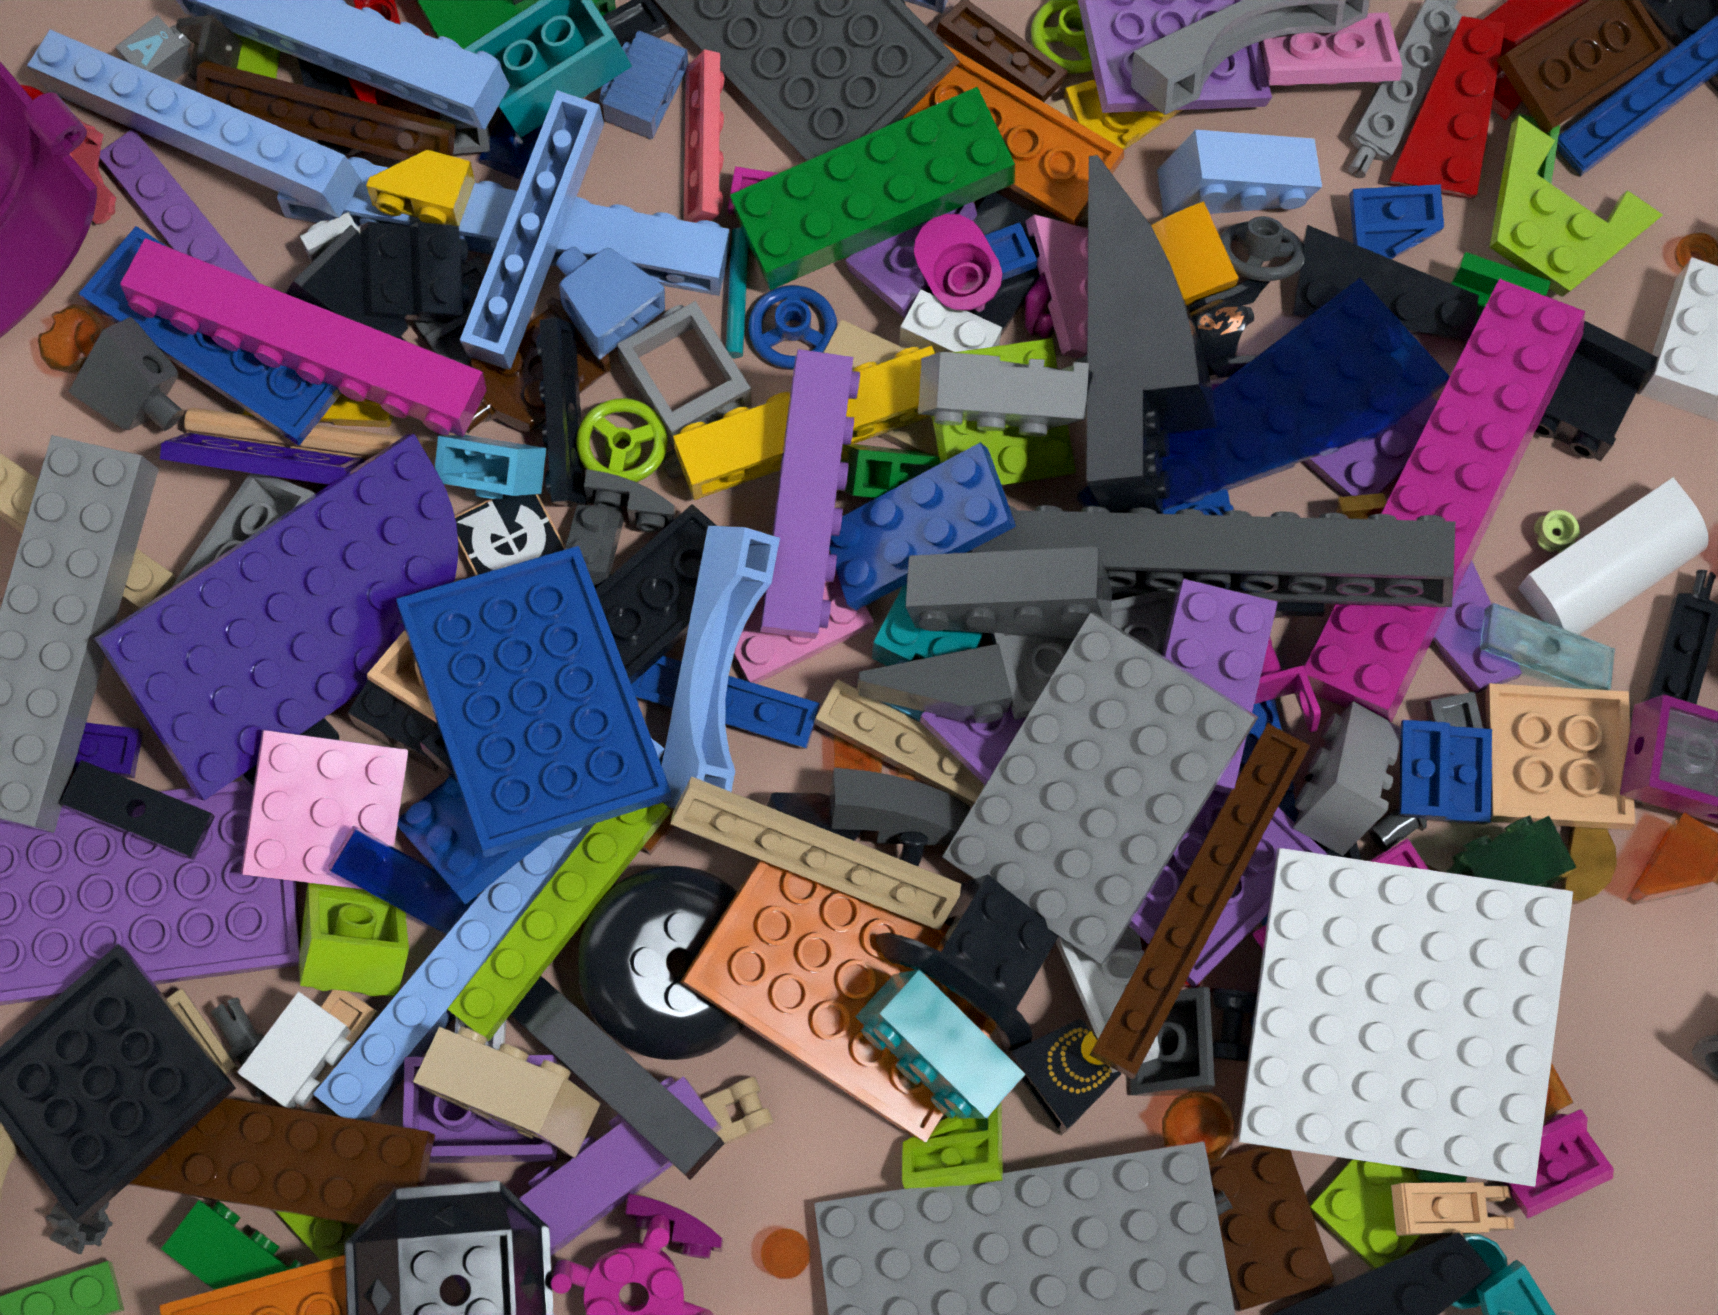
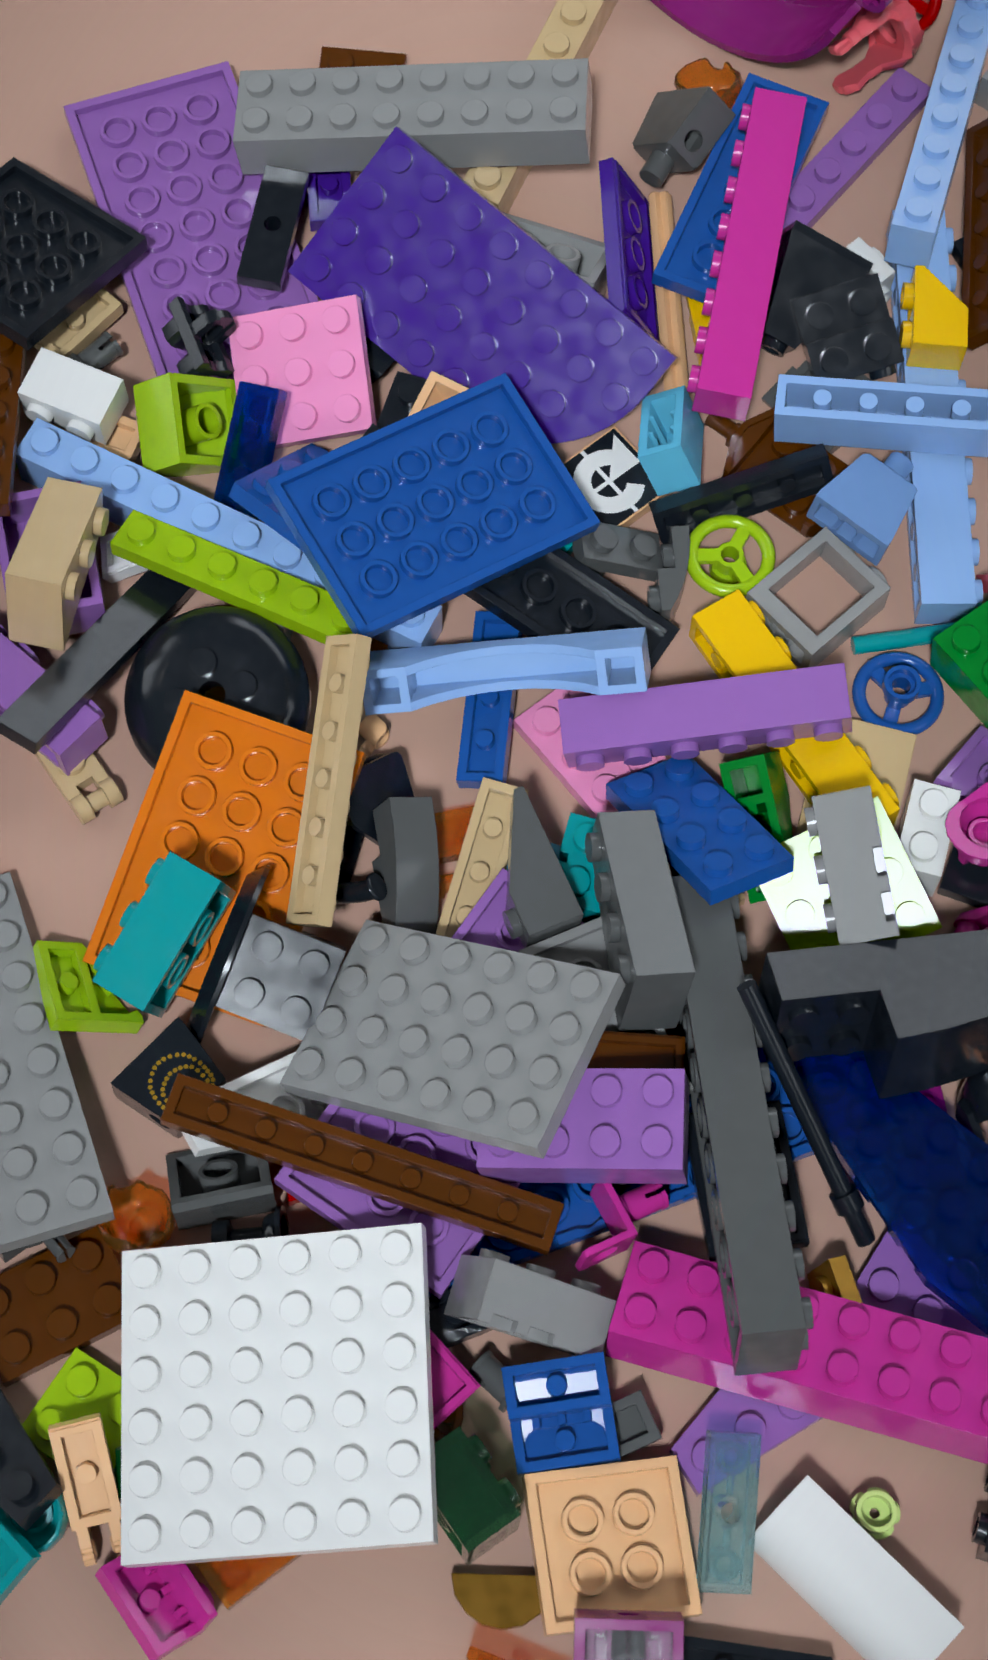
camera: 80 degrees right, 5 degrees down
none -> black hips [162,296,236,379]
none -> reddish brown tile [587,1031,685,1069]
none -> black bar [737,980,876,1247]

